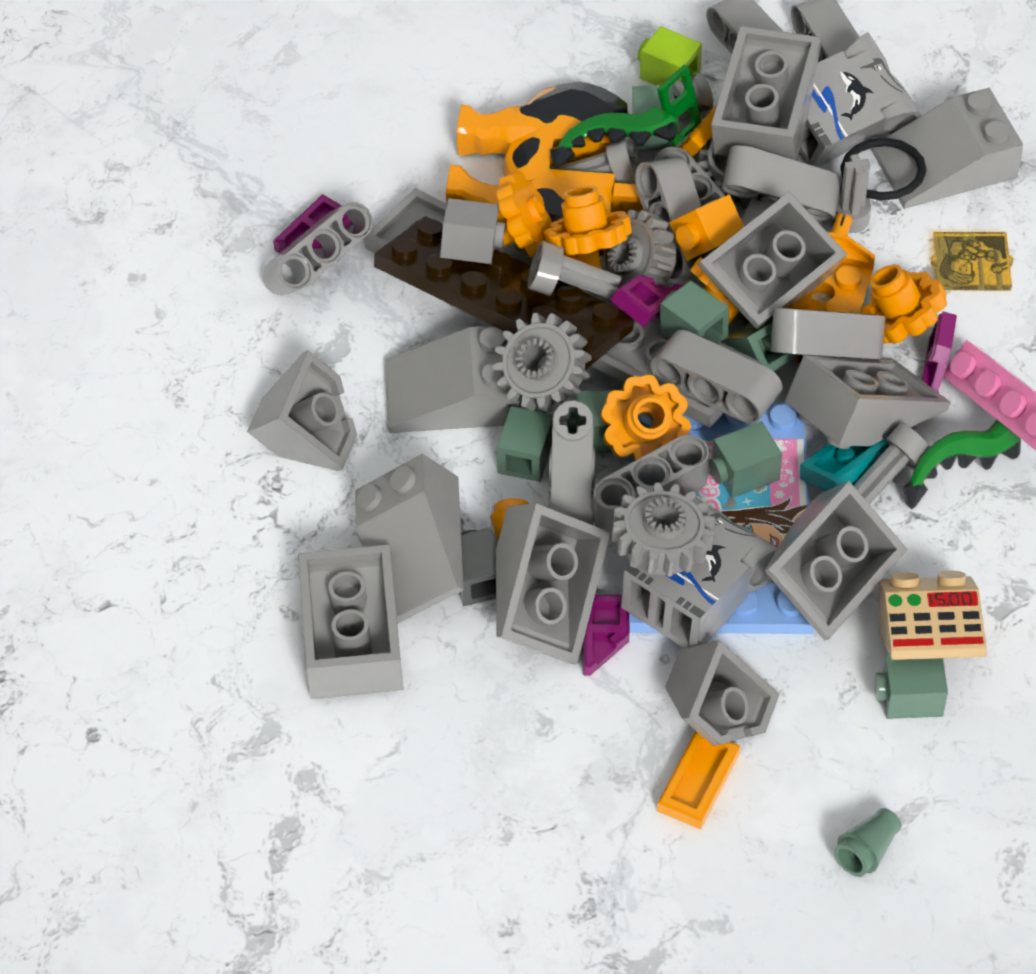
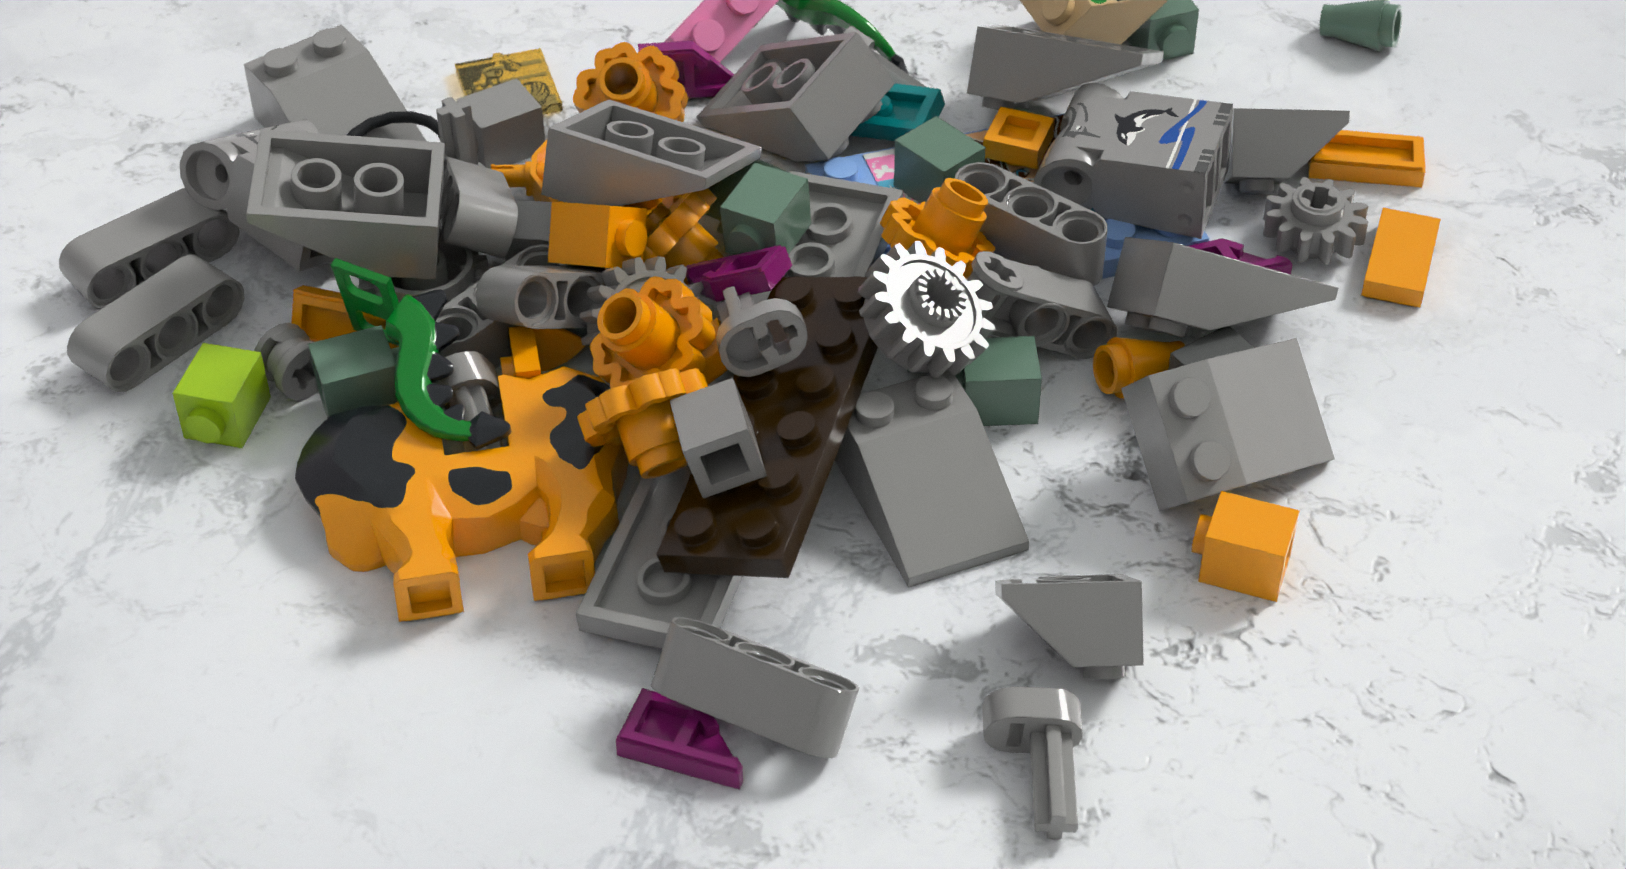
camera: 110 degrees left, 10 degrees down
light grey slope [298,544,404,699] -> none
light grey gear [611,482,716,577] -> none
light grey beam [650,330,783,424] -> none
light grey beam [770,307,886,359] -> none
none -> light grey brick [456,78,545,169]
none -> light grey piece [982,687,1083,839]
none -> light orange plate [983,106,1055,169]
none -> light orange brick [1191,491,1300,602]
none -> light grey gear [1263,177,1369,265]
none -> light orange tile [1361,208,1441,308]

